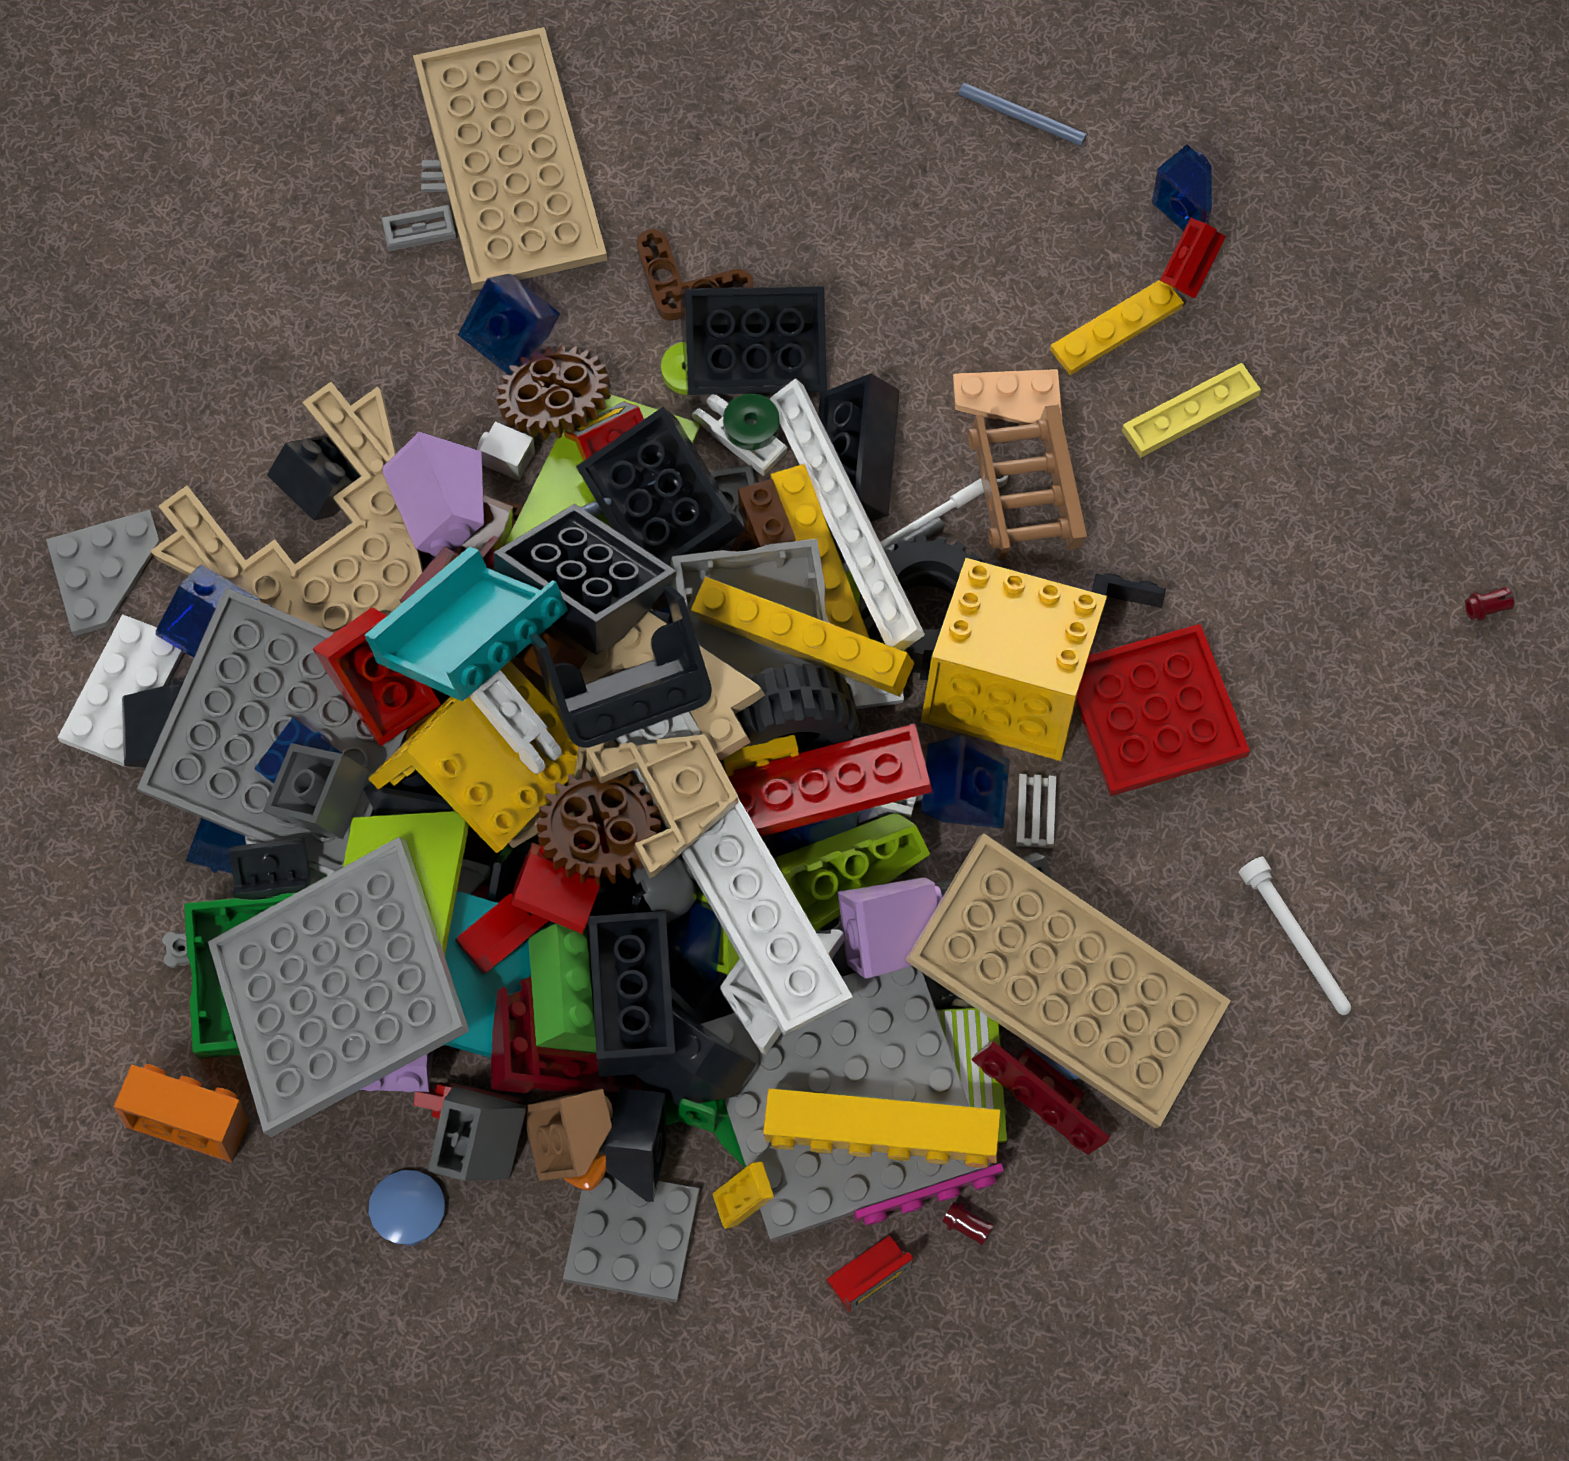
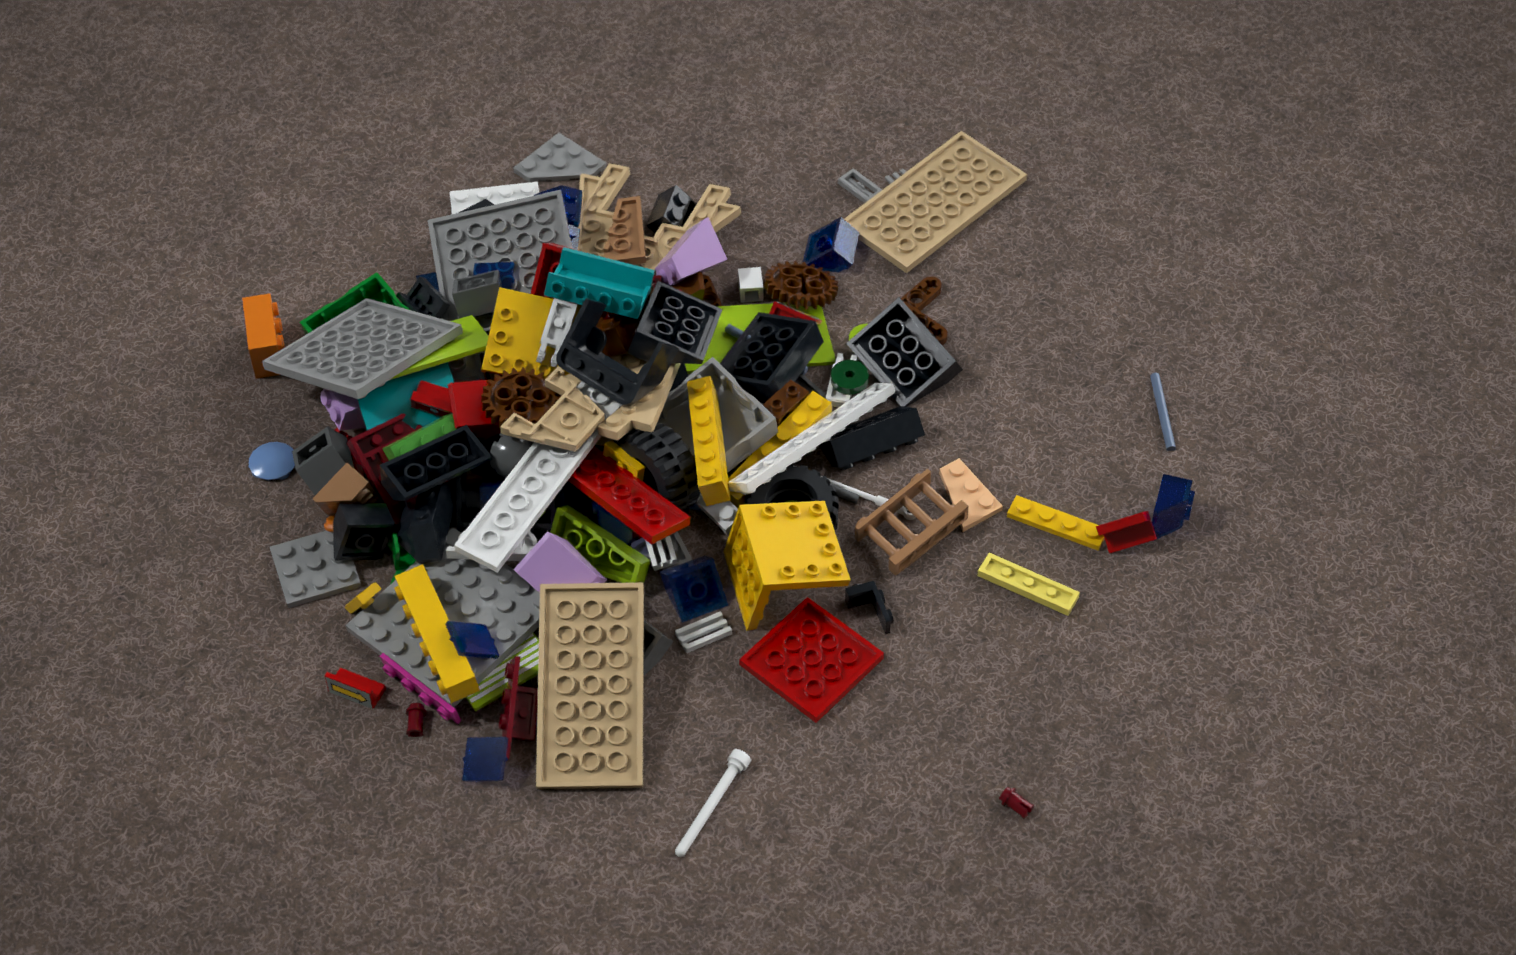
camera: 60 degrees right, 15 degrees down
none -> clear blue piece [445,621,500,659]
none -> clear blue piece [462,737,508,781]
none -> medium nougat wing [603,196,646,265]

